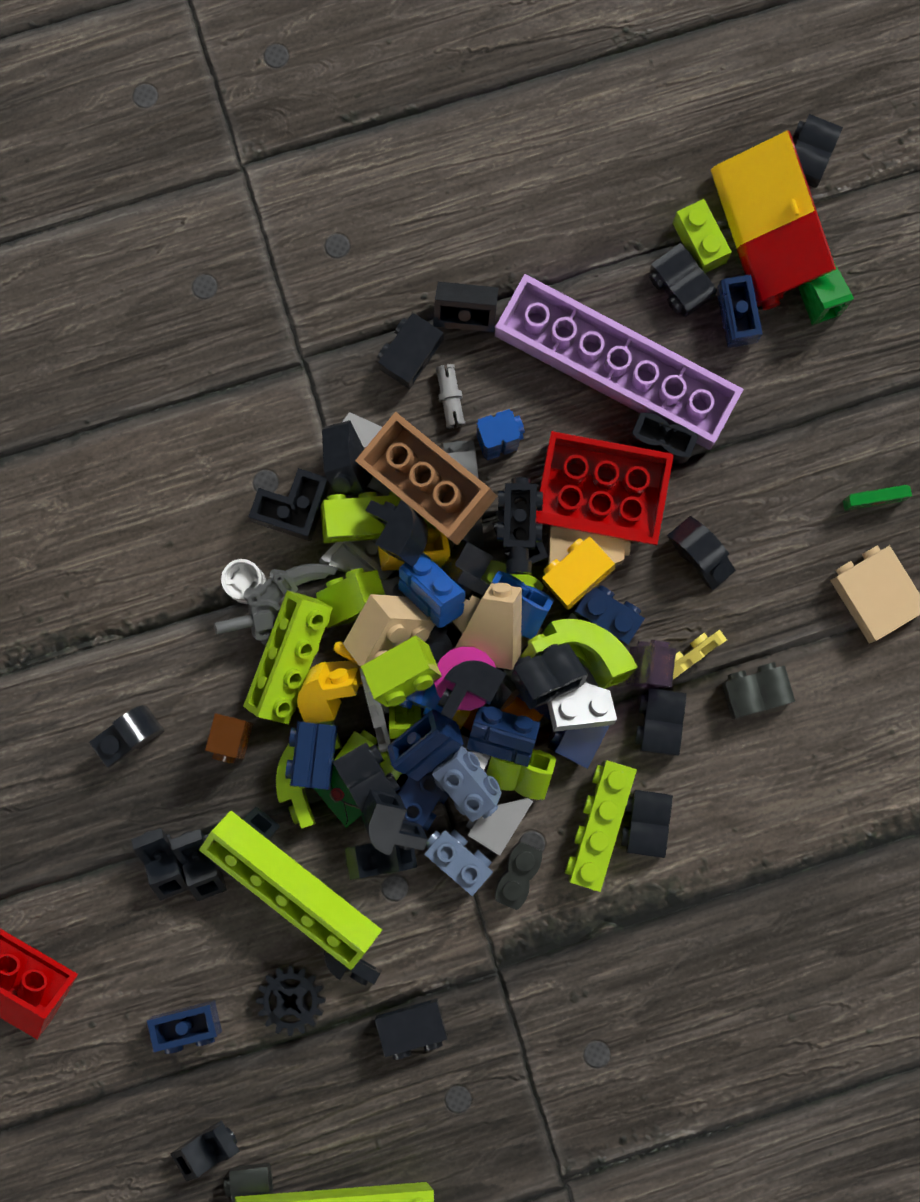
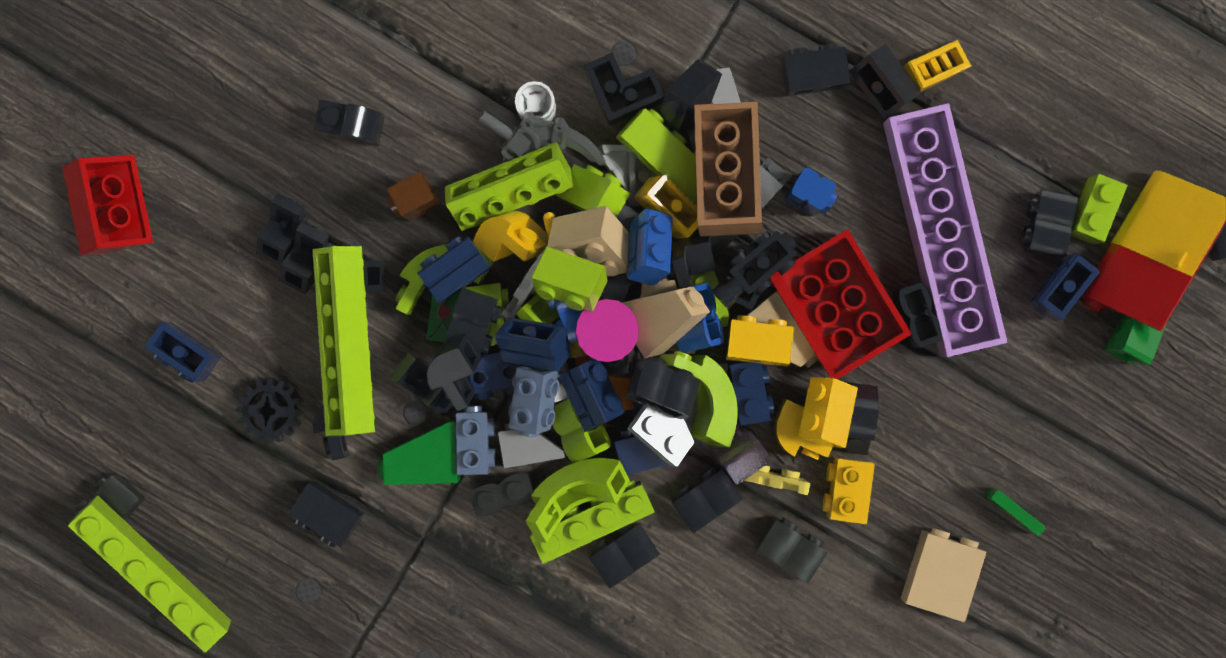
camera: 50 degrees right, 5 degrees up
black brick [170,1121,240,1182] -> none
black brick [365,500,428,567] -> none
light grey pin [435,364,466,429] -> none
black brick [438,660,506,720] -> none
none -> green slope [378,421,460,485]
none -> lime arch [525,458,630,543]
none -> yellow brick [773,399,833,460]
none -> yellow brick [798,377,858,448]
none -> yellow brick [822,457,875,524]
none -> yellow slope [903,40,971,92]

